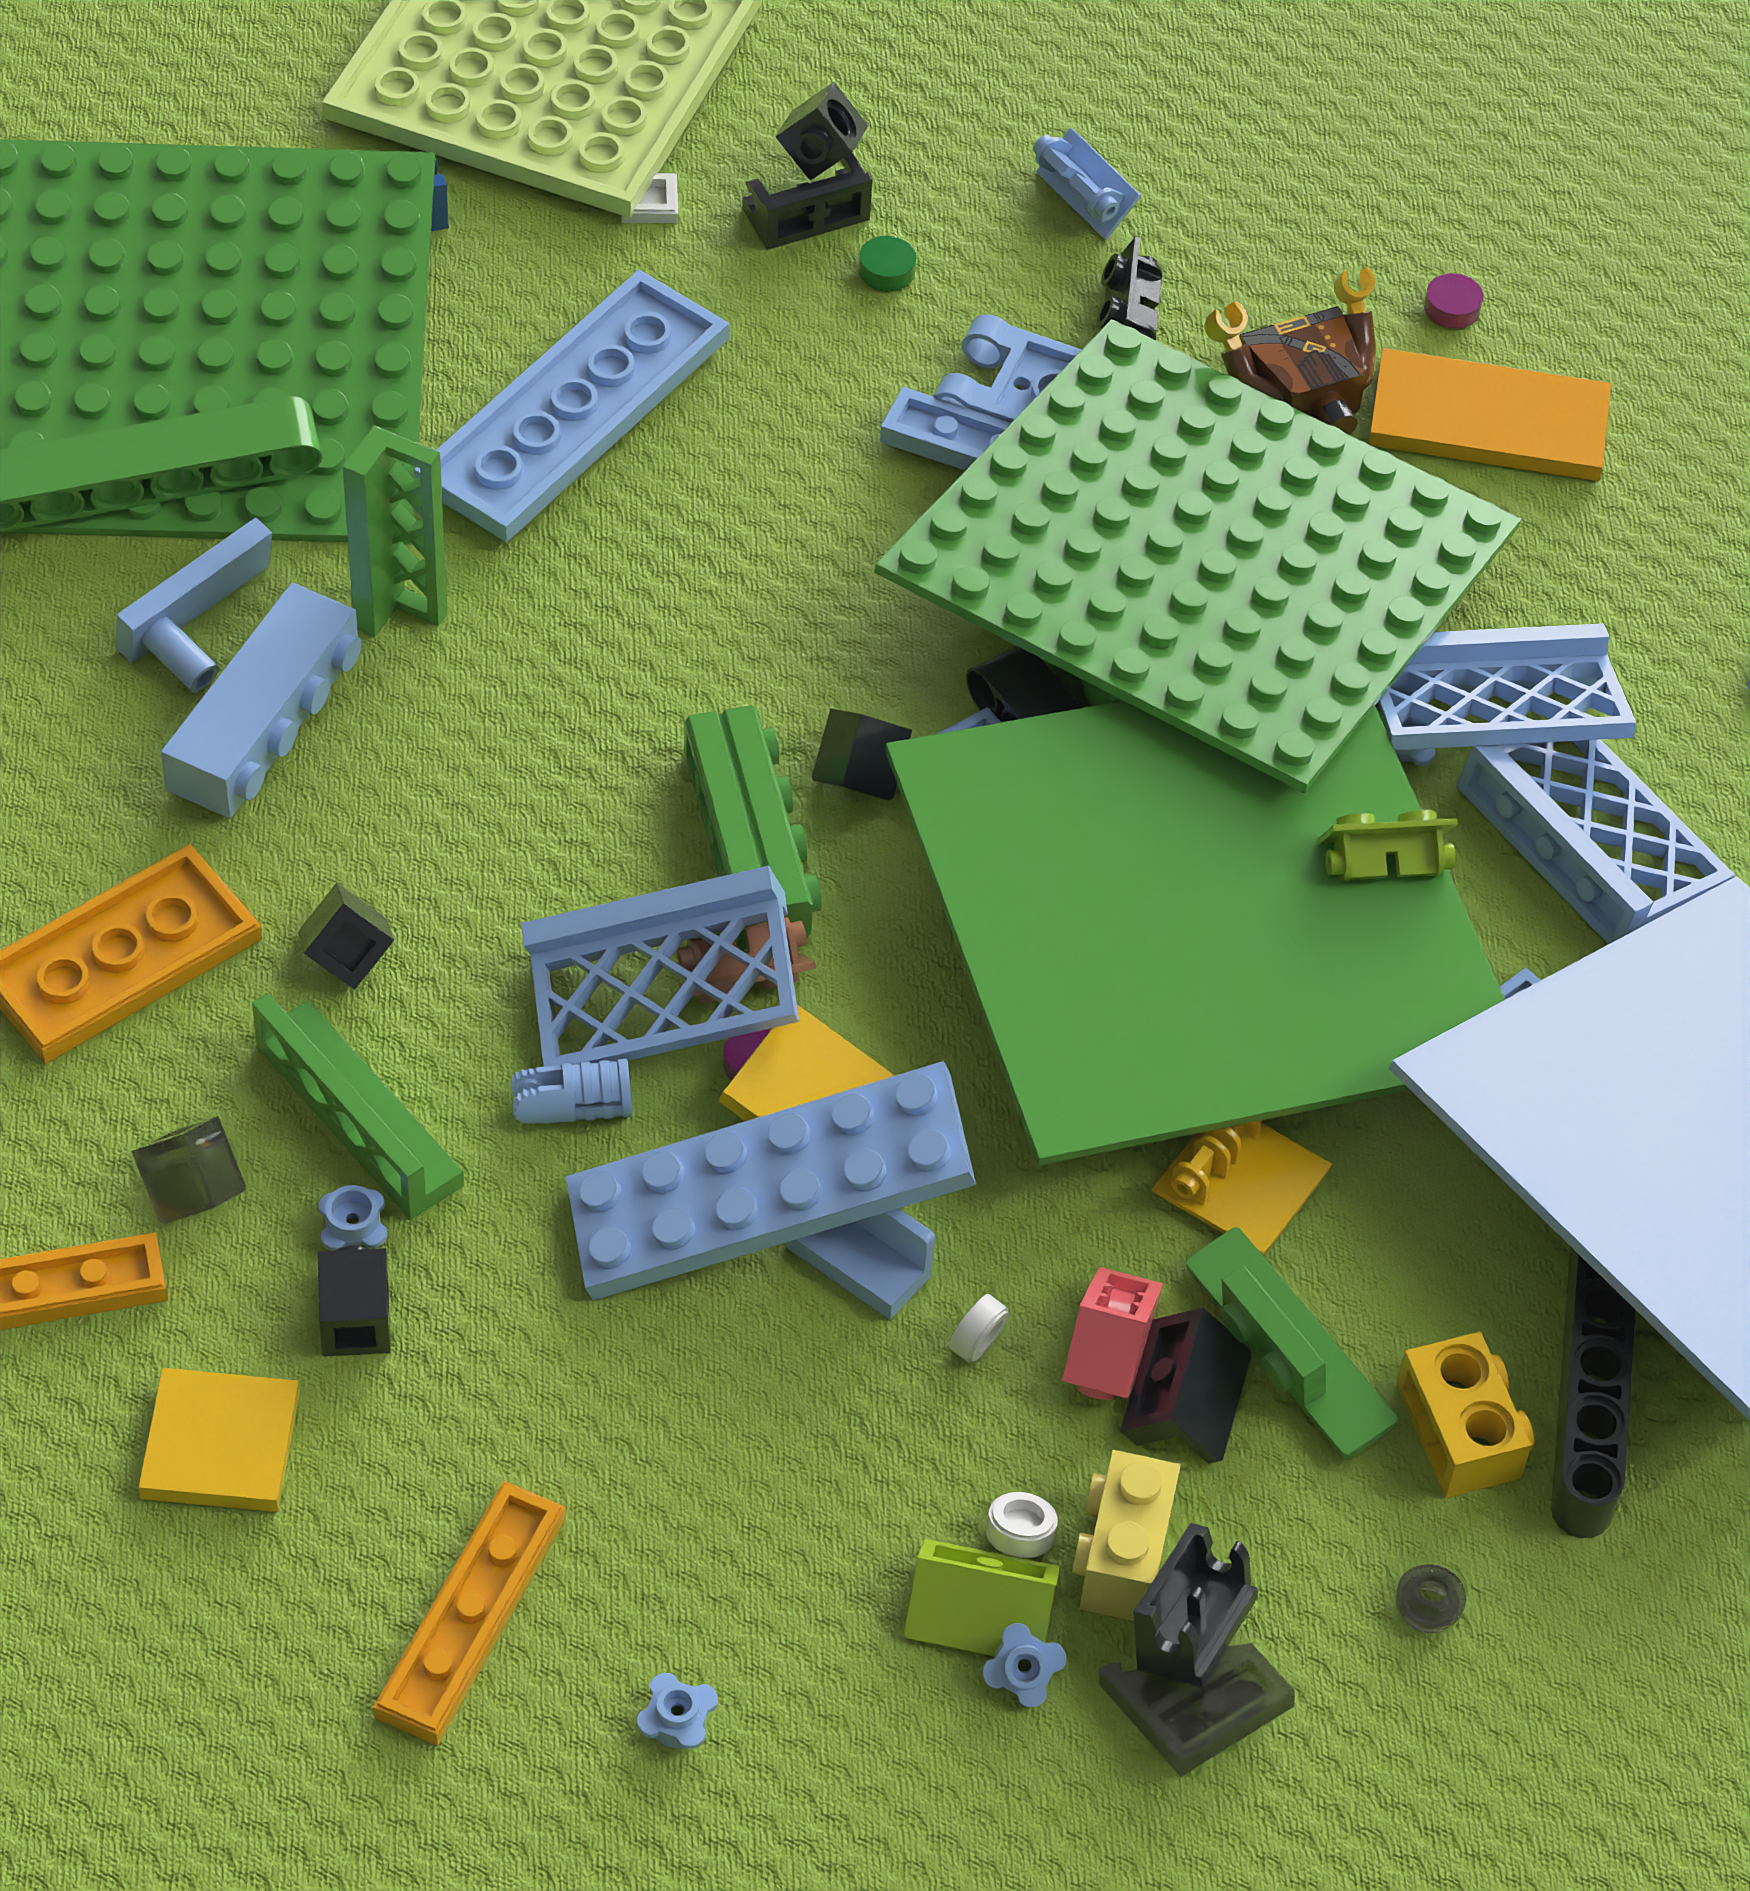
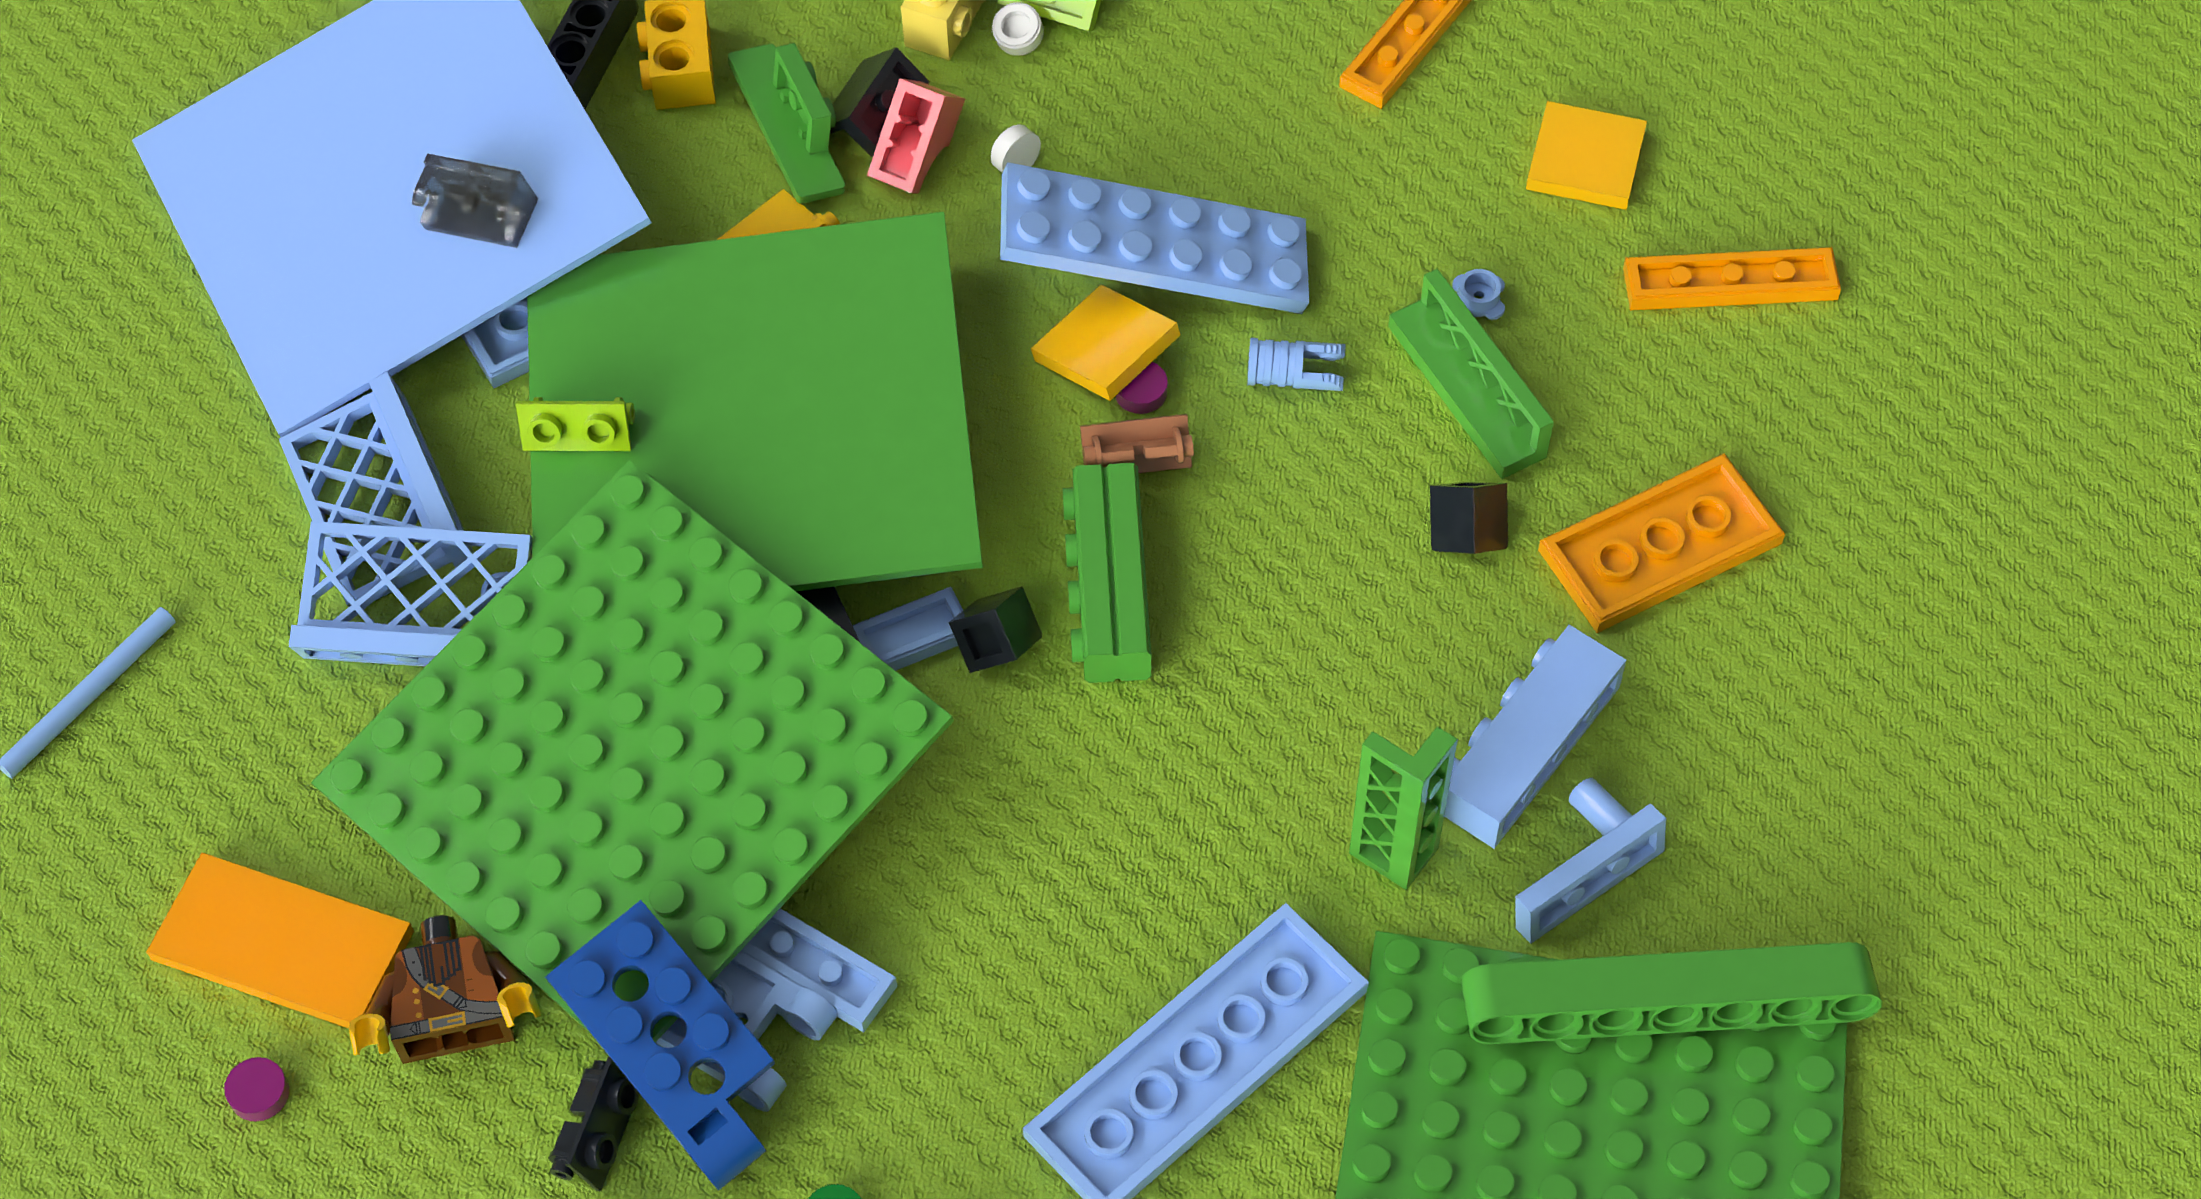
camera: 165 degrees left, 5 degrees up
clear smoke panel [131,1116,246,1224] -> none
black brick [318,1246,391,1357] -> none
light blue fence [521,865,799,1067] -> none
none -> clear smoke hinge [412,153,538,248]
none -> blue hinge [545,900,775,1191]

